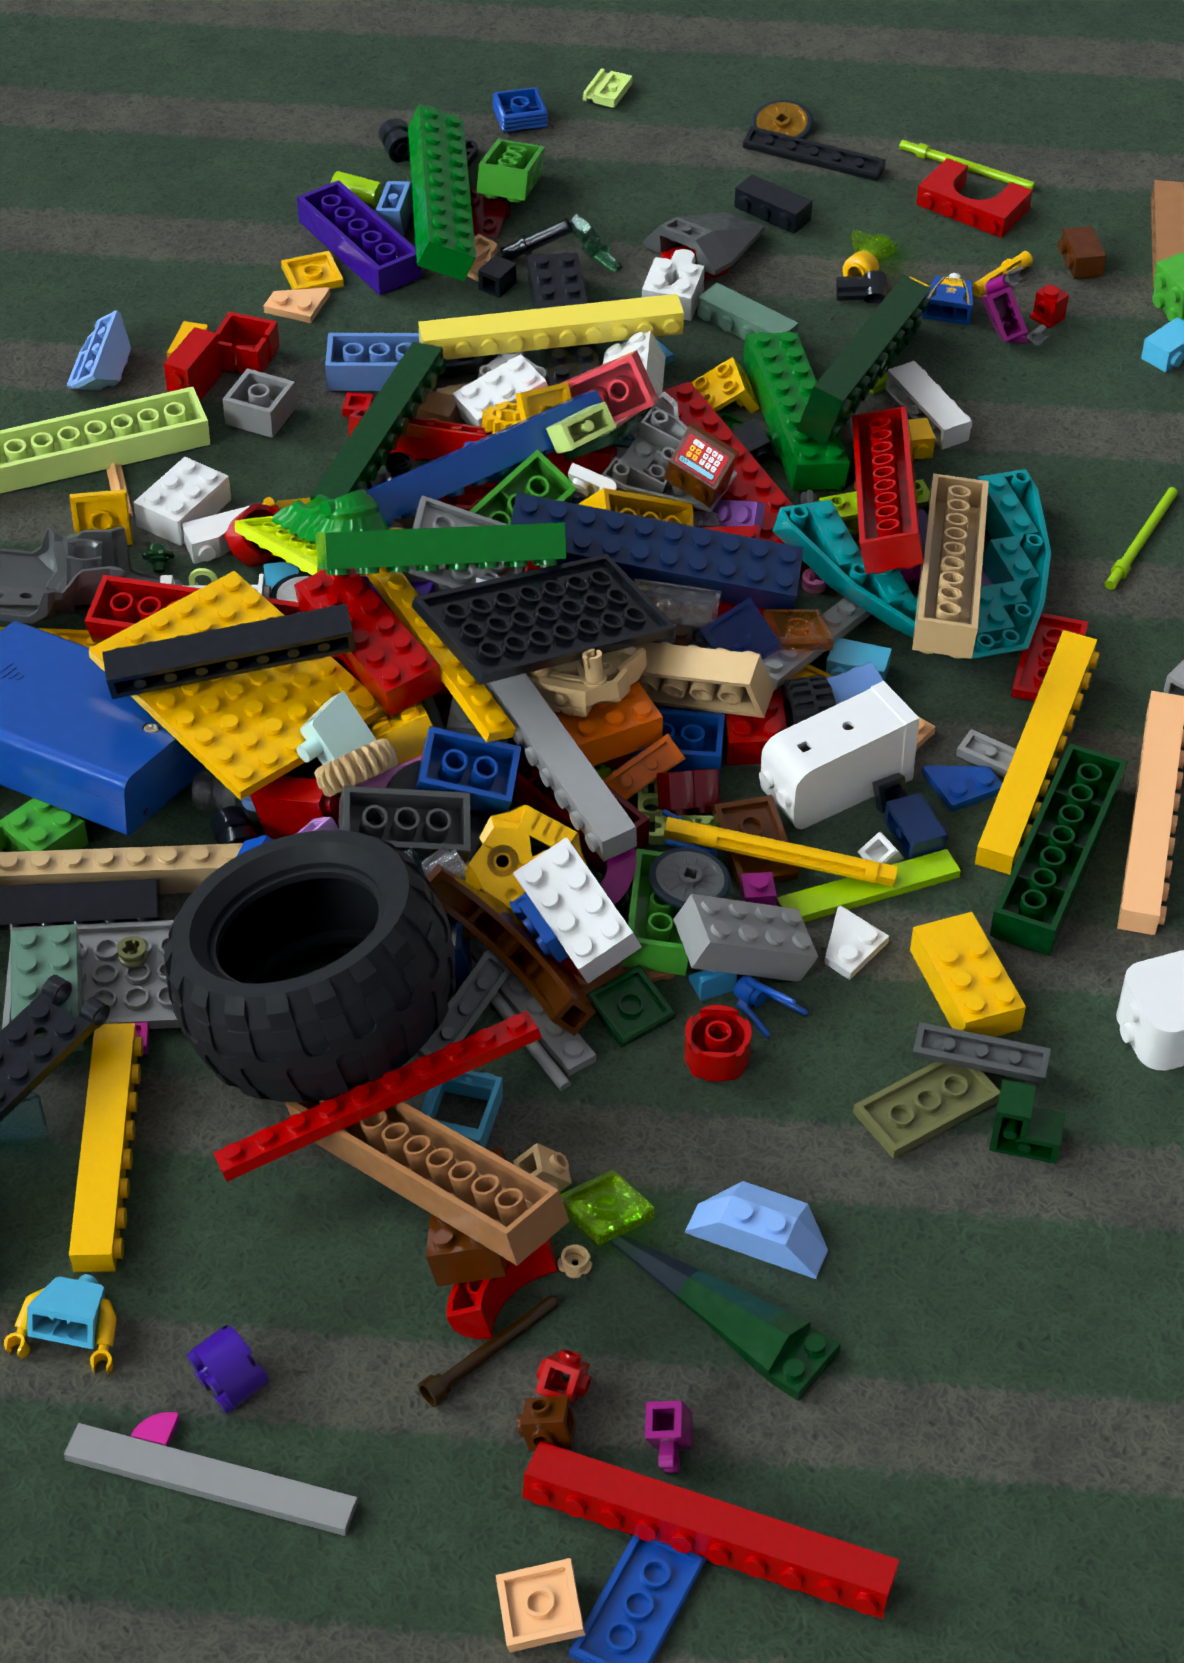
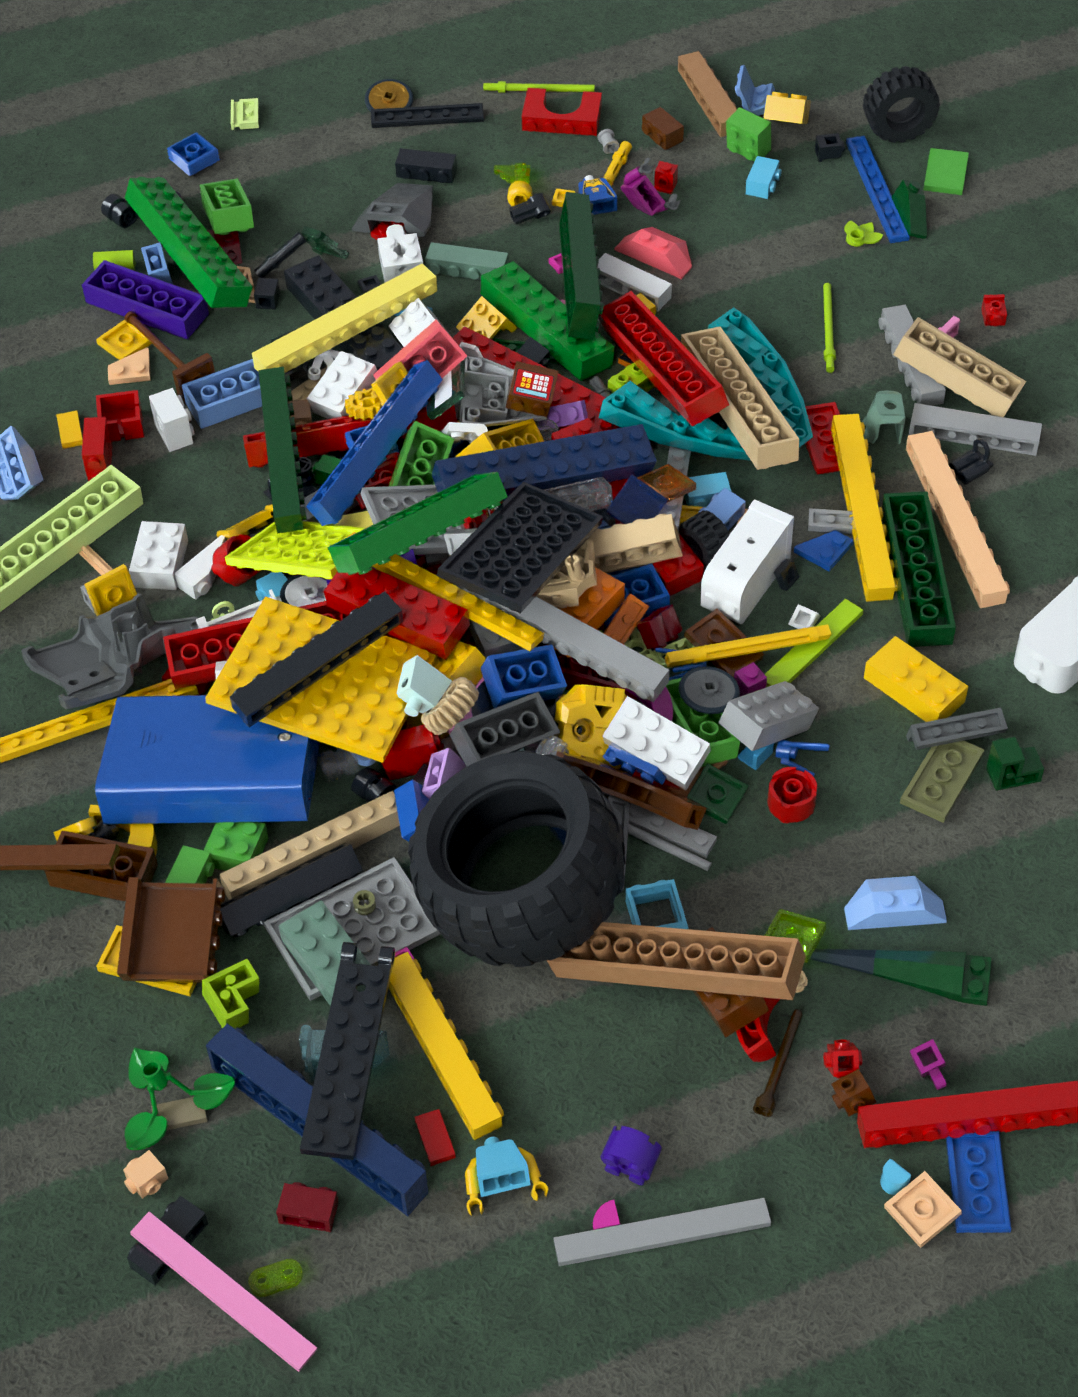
camera: 25 degrees left, 5 degrees up
dark green plant [142,543,175,572] -> none
red plate [213,1011,542,1182] -> none
light grey brick [222,368,297,438] -> none
green piece [272,489,389,545] -> none
red plate [342,392,373,417] -> none
tan brick [513,1143,572,1192] -> none
yellowish green brick [546,402,616,454] -> none
white wing [824,905,889,980] -> none
dark blue brick [884,792,948,860] -> none
none -> reddish brown tile [124,311,215,405]
none -> white brick [149,388,195,452]
none -> red tile [414,1109,456,1166]
none -> light grey bush [598,129,619,154]
none -> coral wedge [614,227,692,279]
none -> sand green piece [862,390,905,444]
none -> medium azure brick [880,1159,911,1195]

